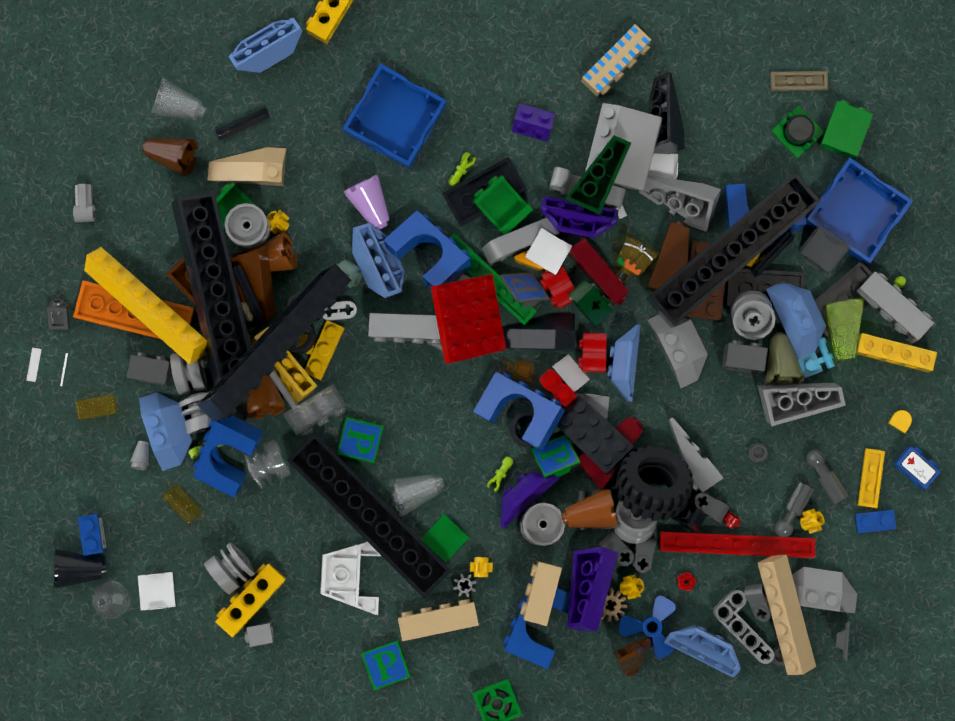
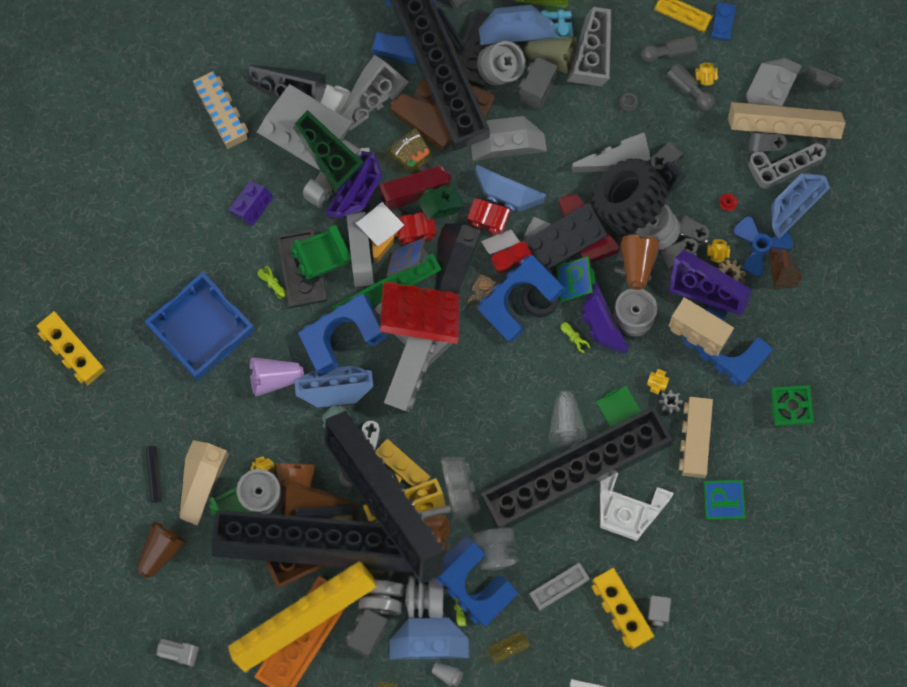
camera: 70 degrees left, 10 degrees down
clear cone [151,78,206,120] -> none
light grey wheel [204,542,256,595] -> none
medium blue wedge [229,18,302,73] -> none
piece [337,417,384,463] -> none
red plate [659,532,815,558] -> none
red plate [723,512,741,529] -> none
none -> light grey plate [529,563,590,611]

